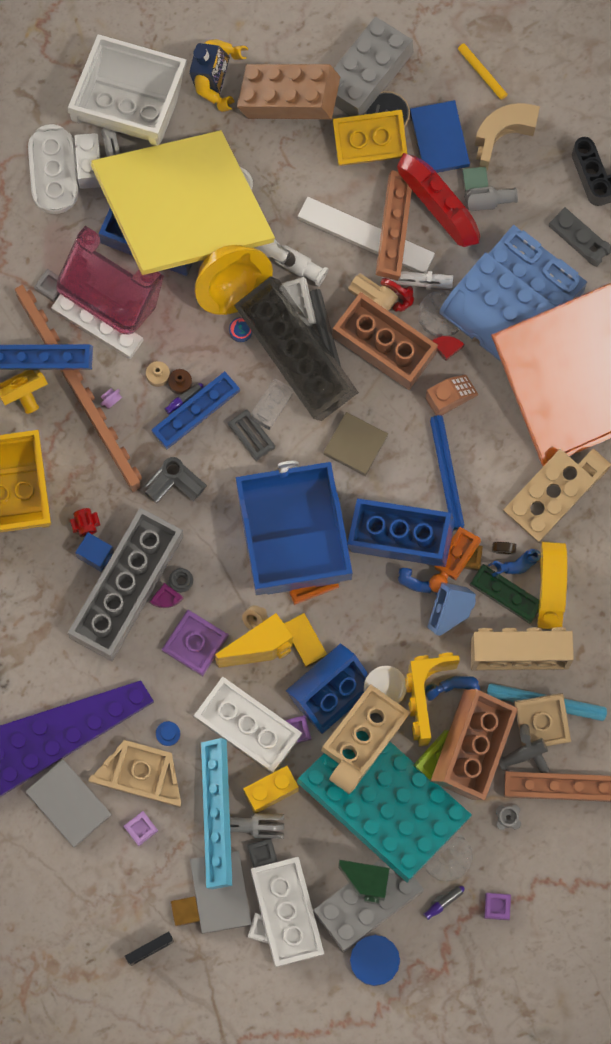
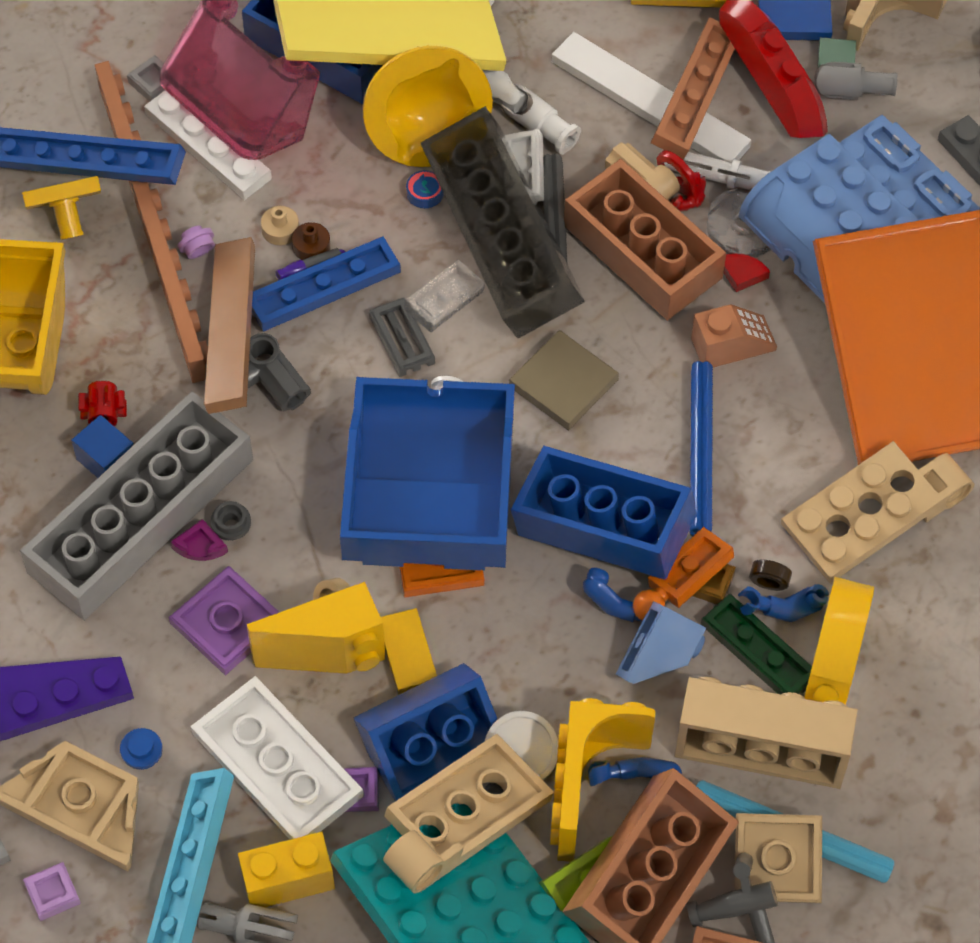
camera: 15 degrees right, 15 degrees down
none -> medium nougat tile [204,237,255,414]

